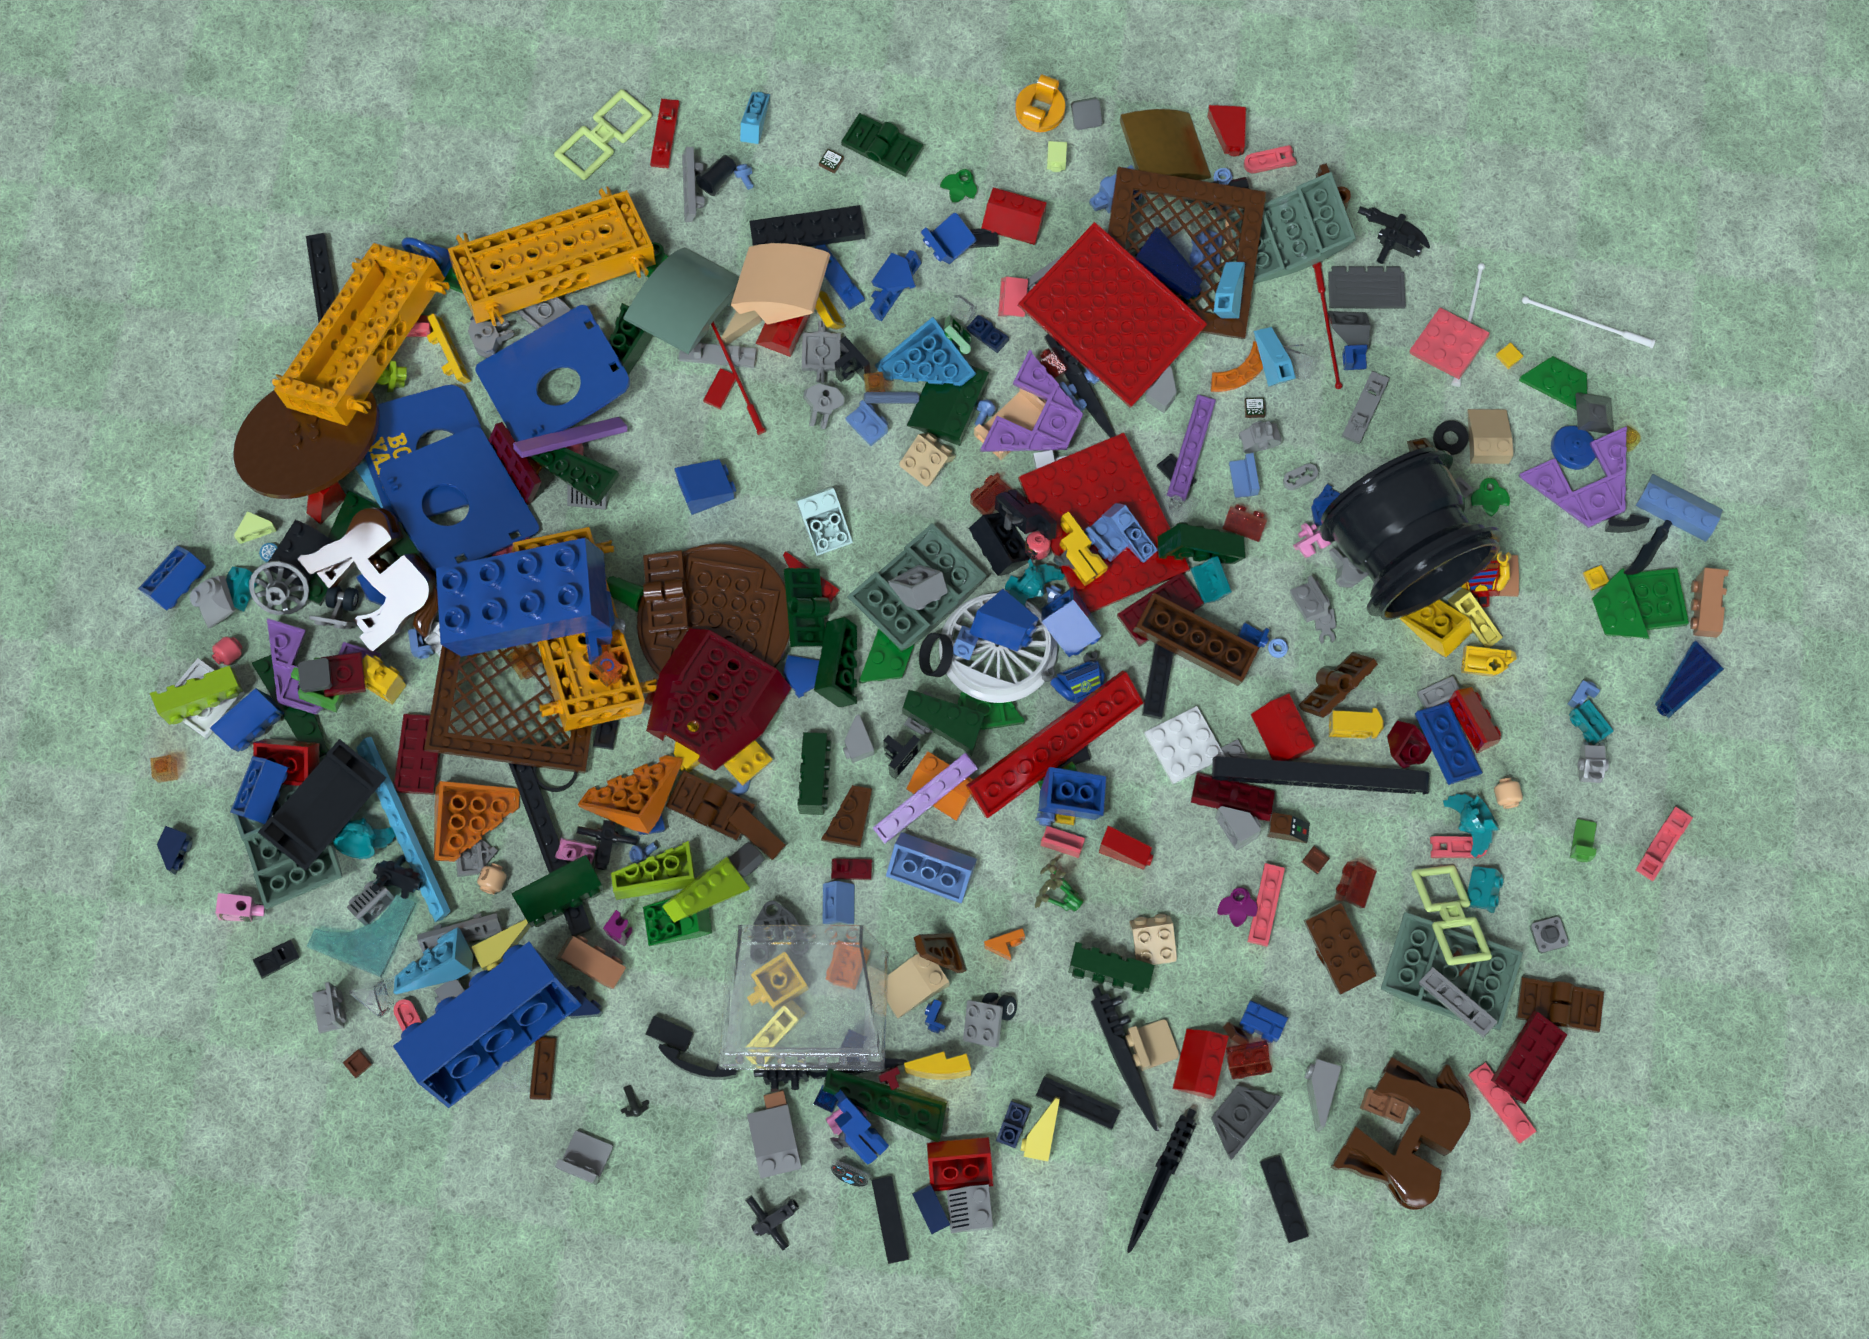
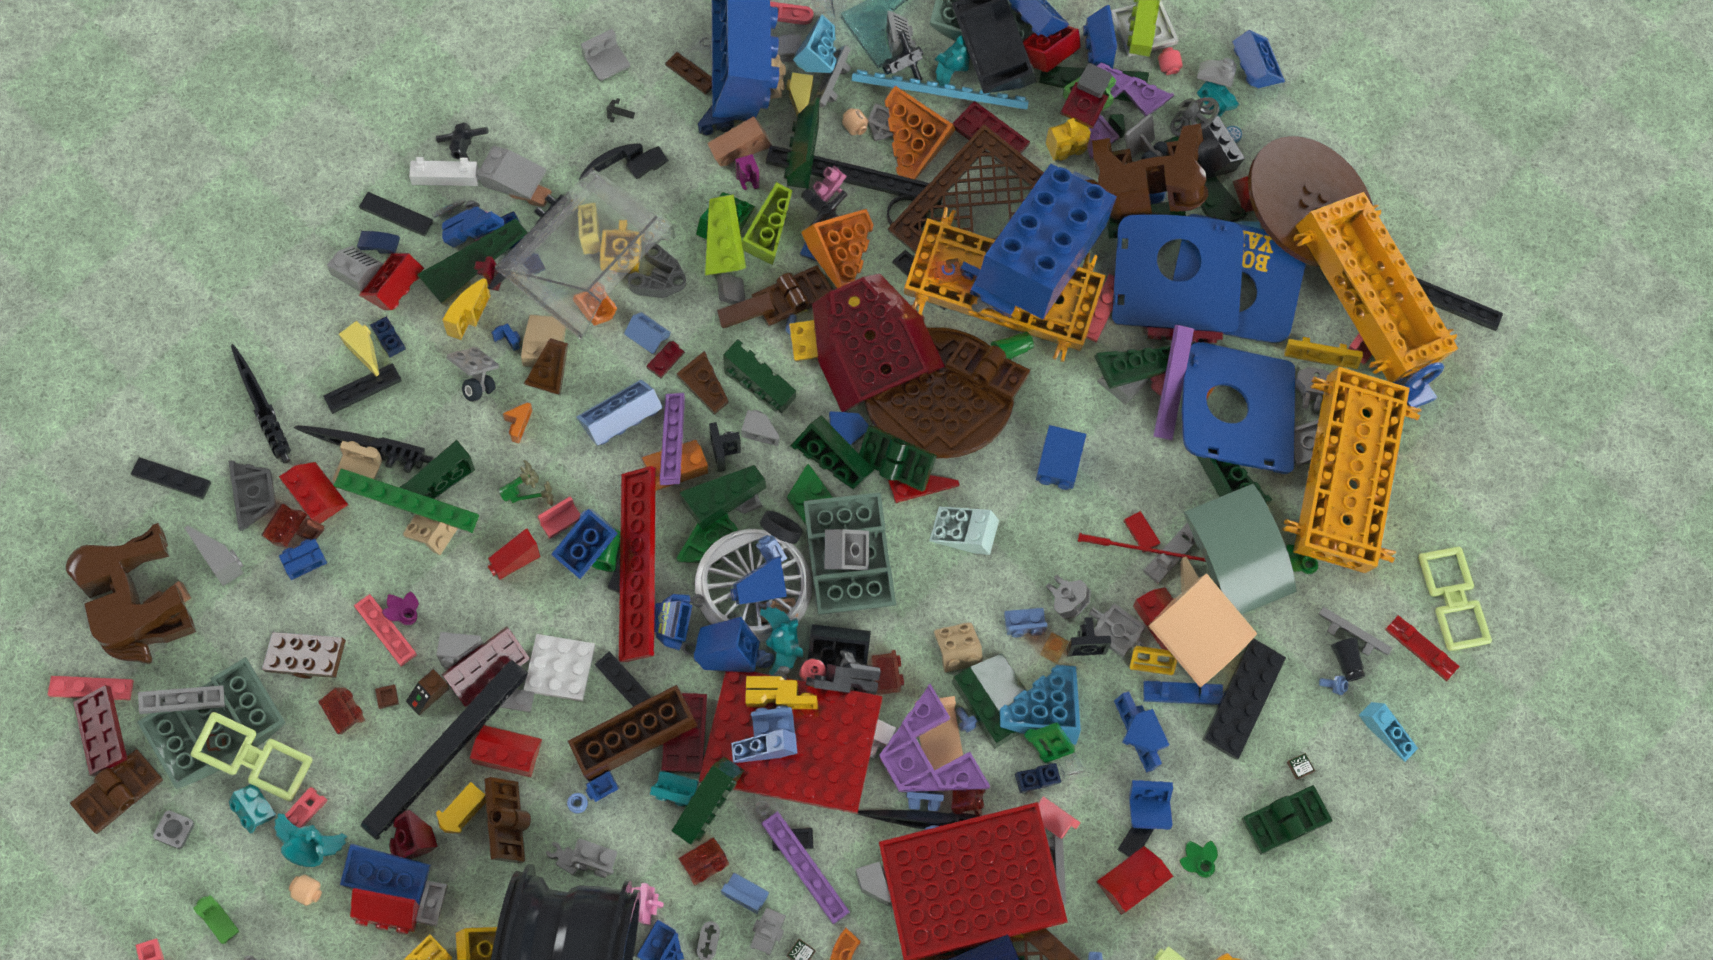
camera: 120 degrees right, 5 degrees down
yellowish green slope [234,511,277,544] -> none
lime hips [377,361,407,392] -> none
medium blue plate [629,842,658,864] -> none
sand blue axle [863,392,919,404] -> none
none -> green plate [334,468,480,533]
none -> white brick [409,157,480,186]
none -> dark green slope [1108,114,1126,138]

